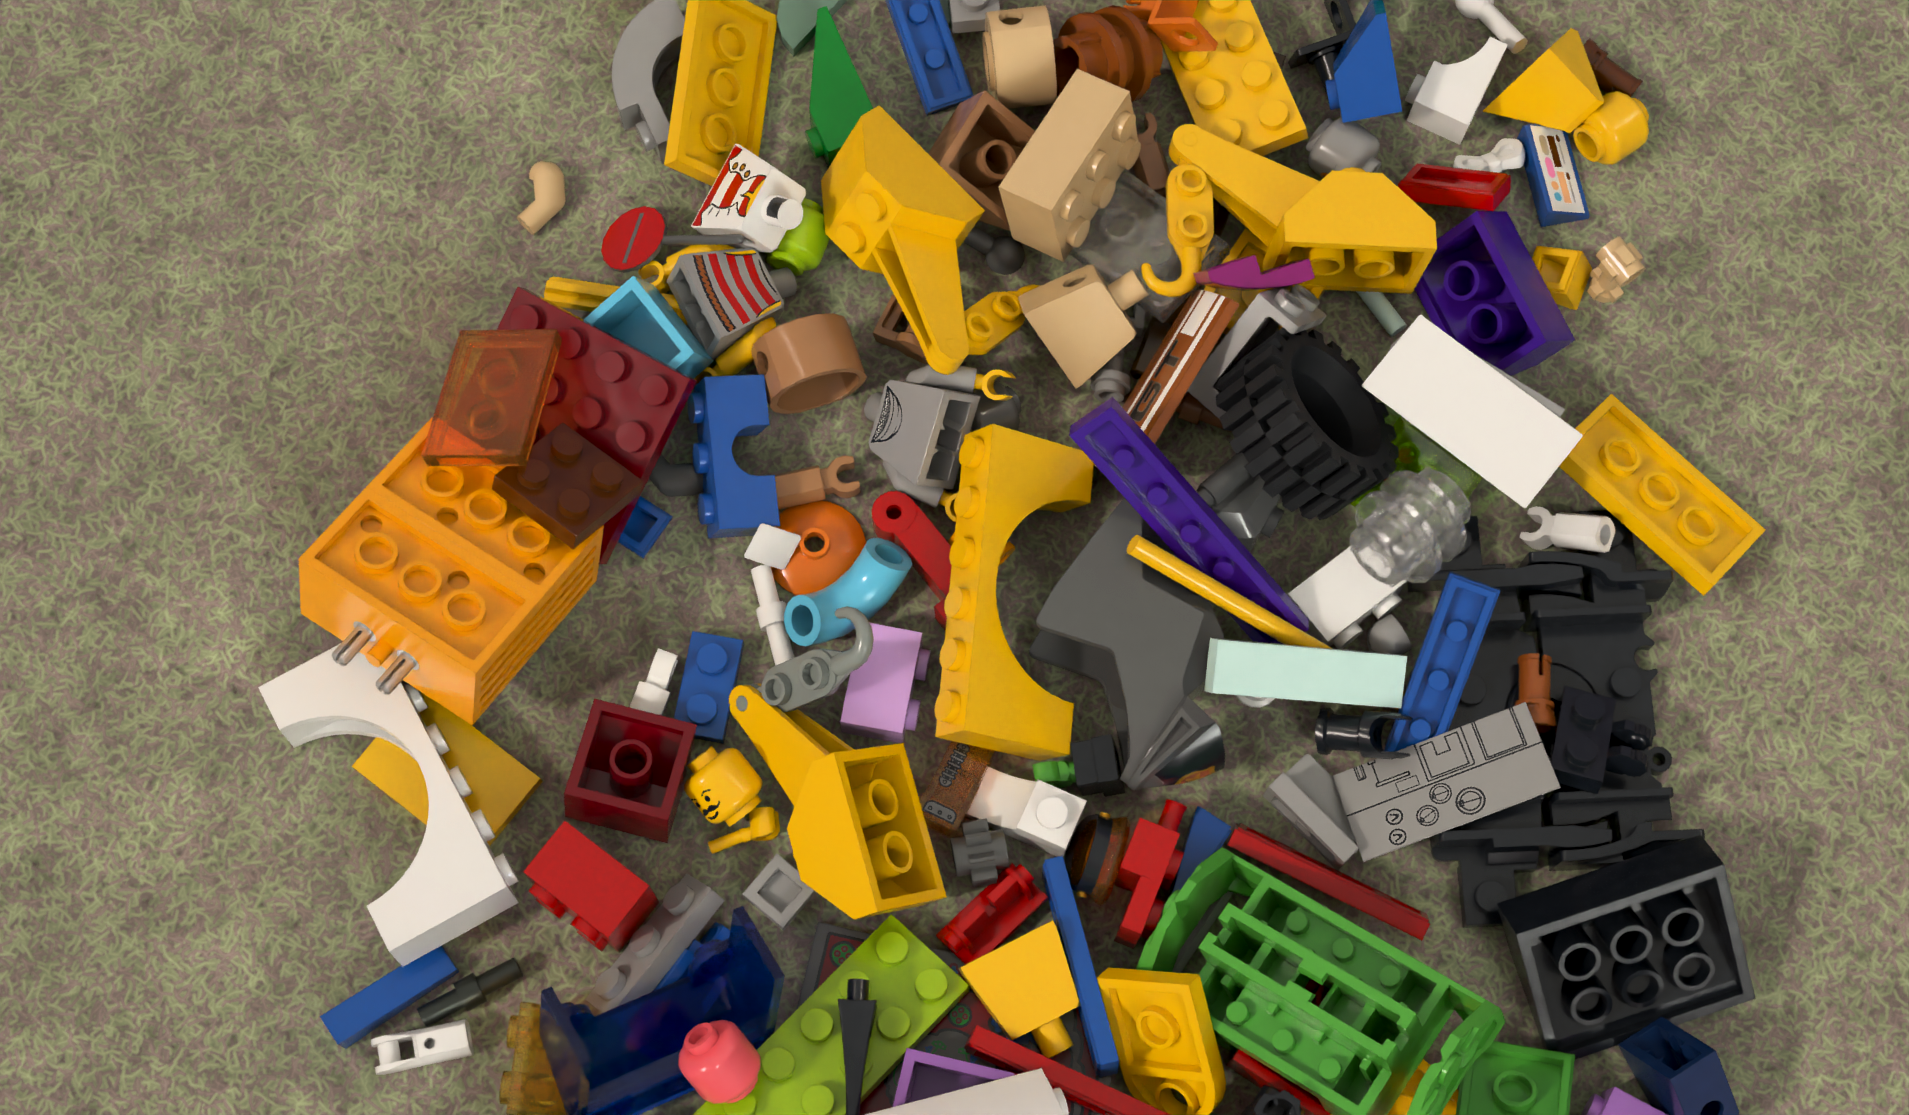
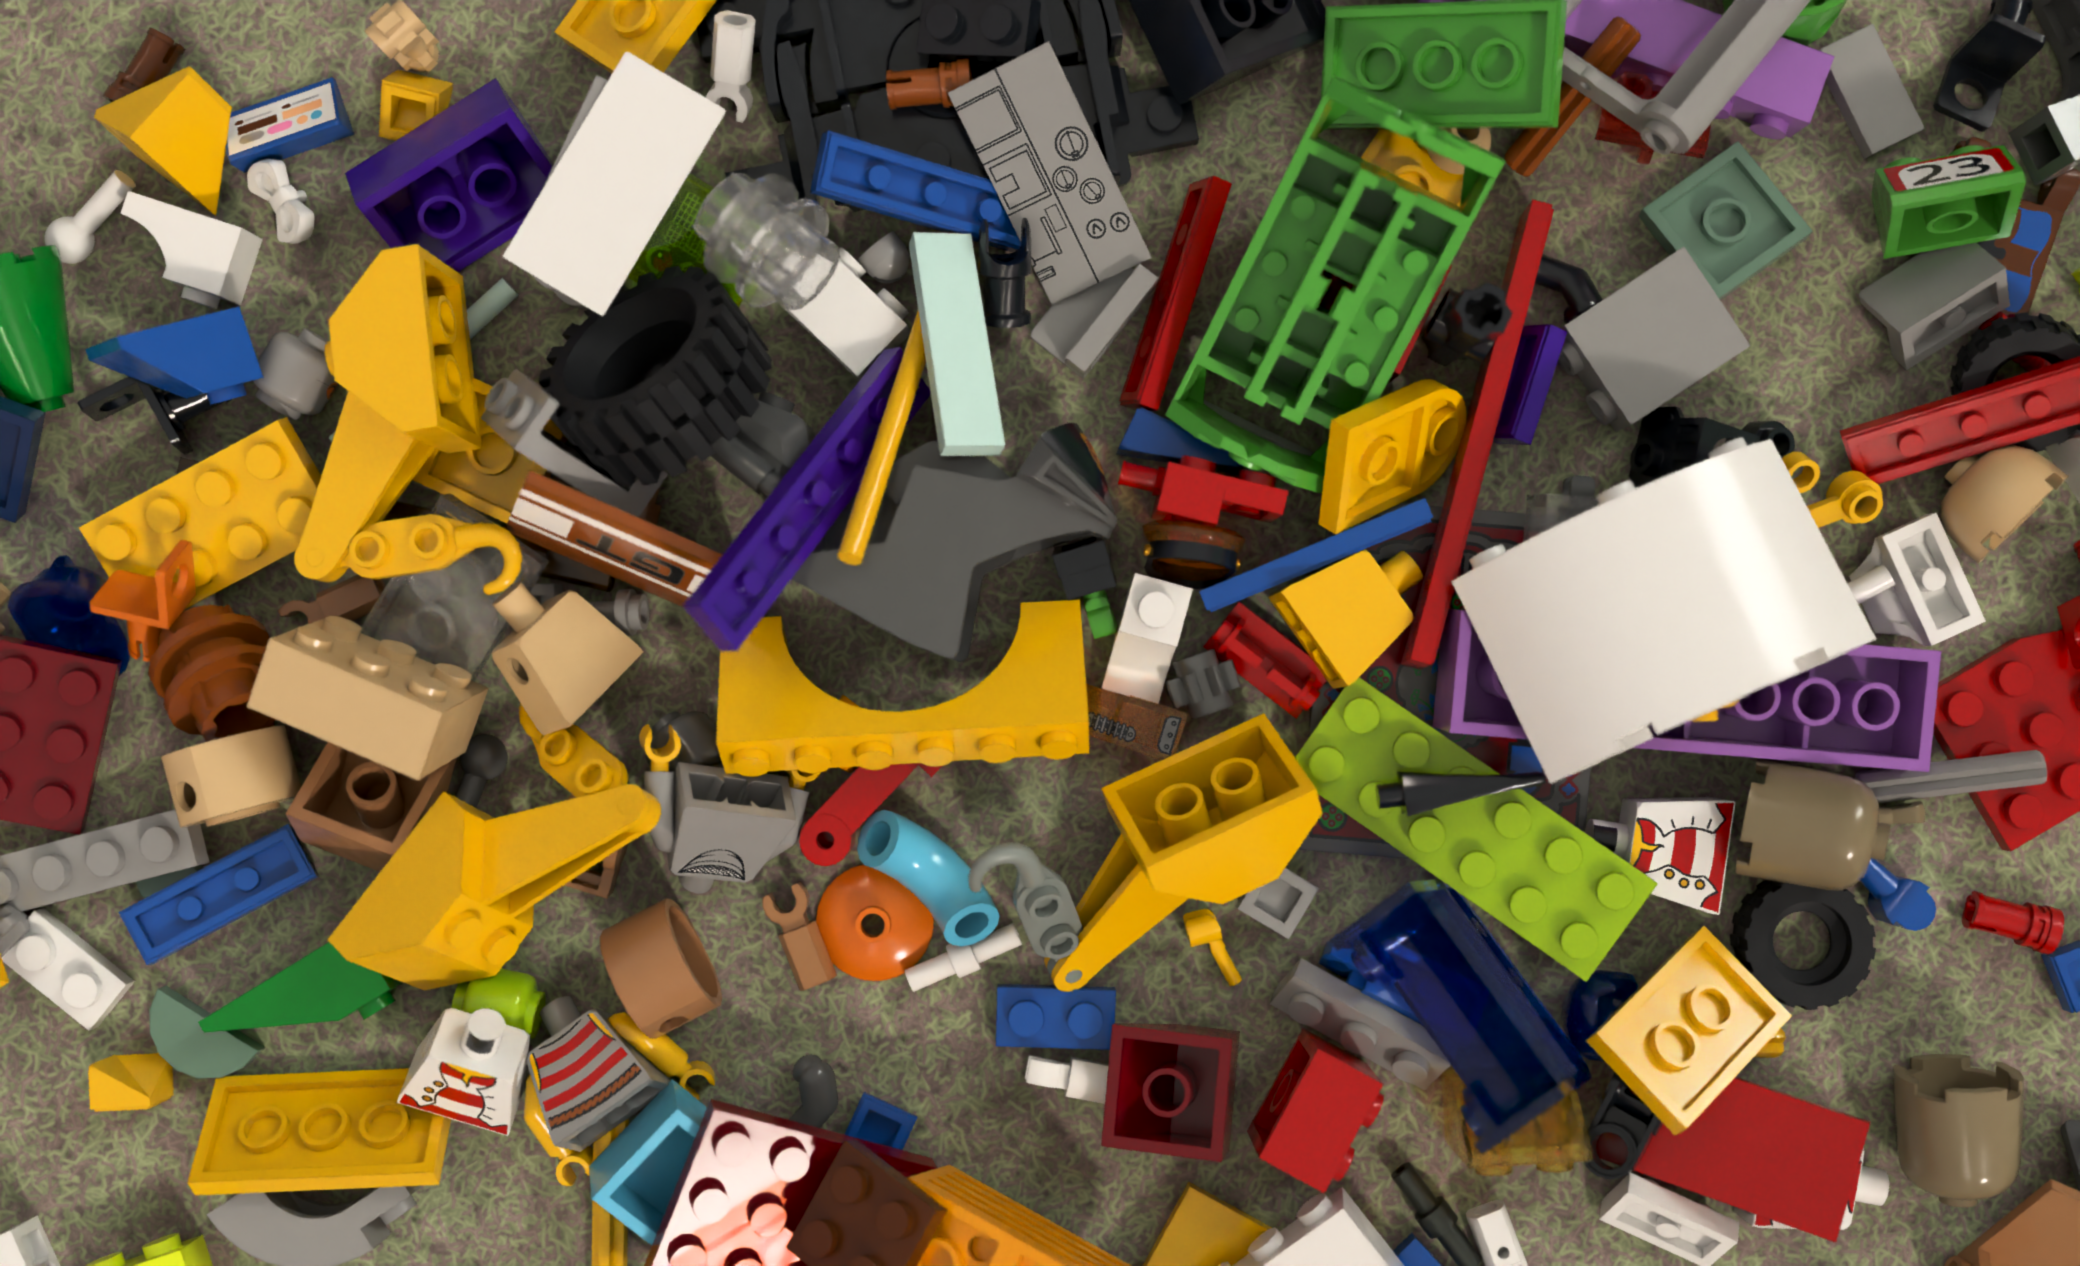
camera: 100 degrees left, 15 degrees up
red piece [601,206,744,273] -> none
coral head [678,1020,761,1104] -> none
yellow head [684,746,763,827] -> none
blue arch [687,374,780,539] -> none
white sticker [744,523,801,570] -> none
lavender brick [840,623,931,743] -> none
magenta slope [1193,255,1315,291] -> none
red tile [1398,163,1511,211] -> none
yellow head [1573,91,1649,165] -> none

